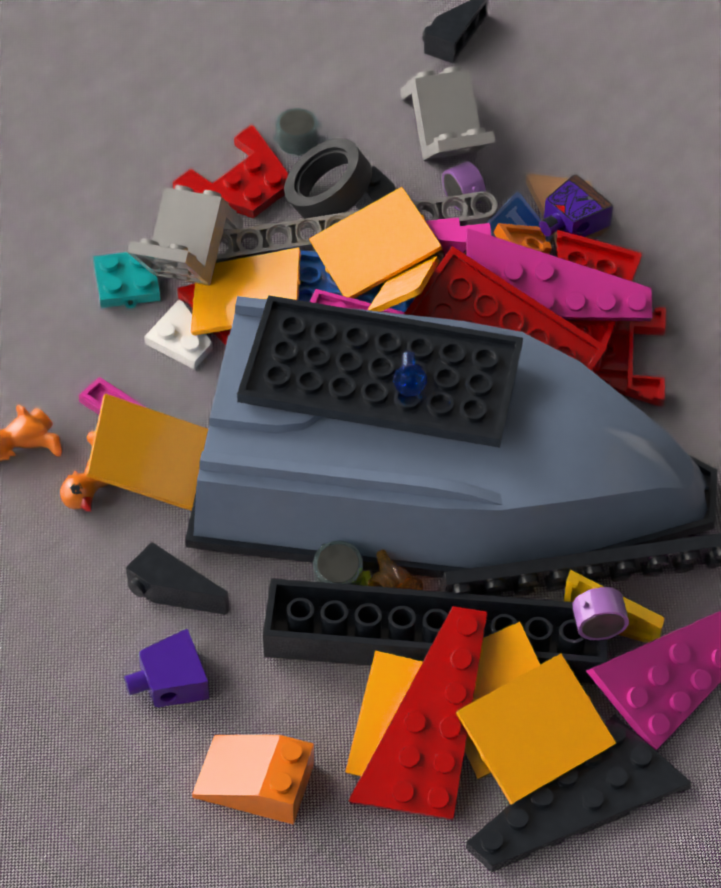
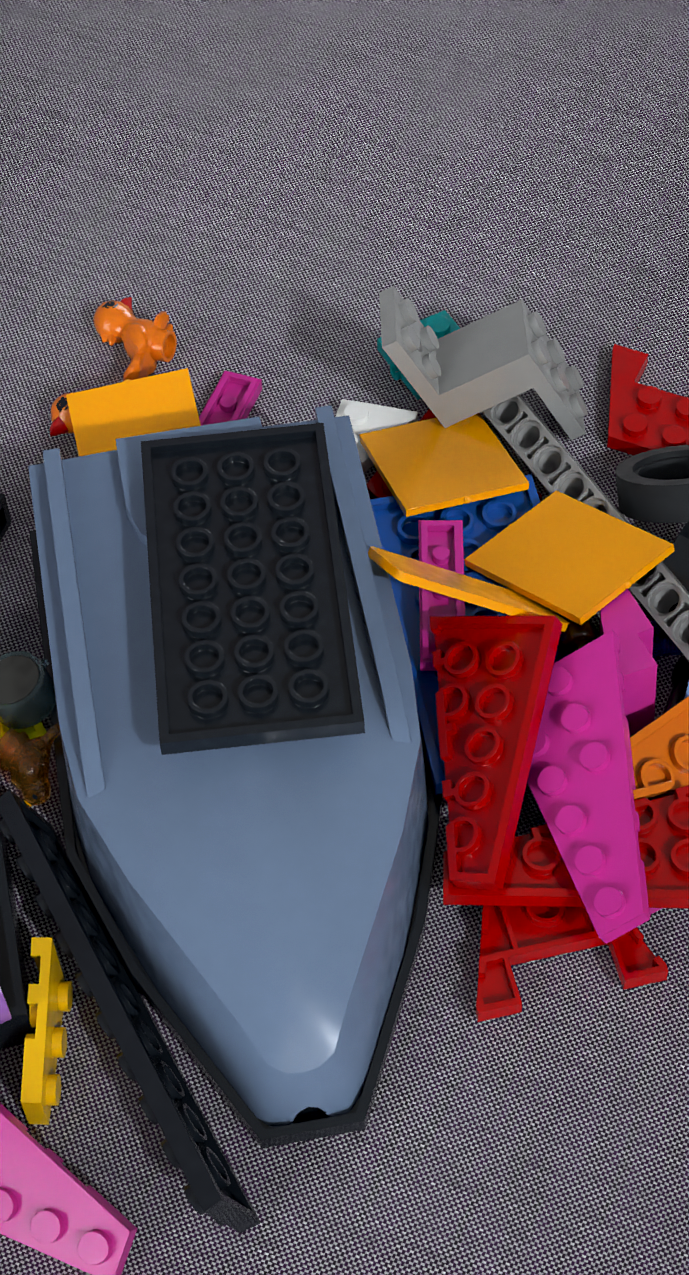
camera: 75 degrees right, 0 degrees up
clear blue plate [394,351,427,396] -> none

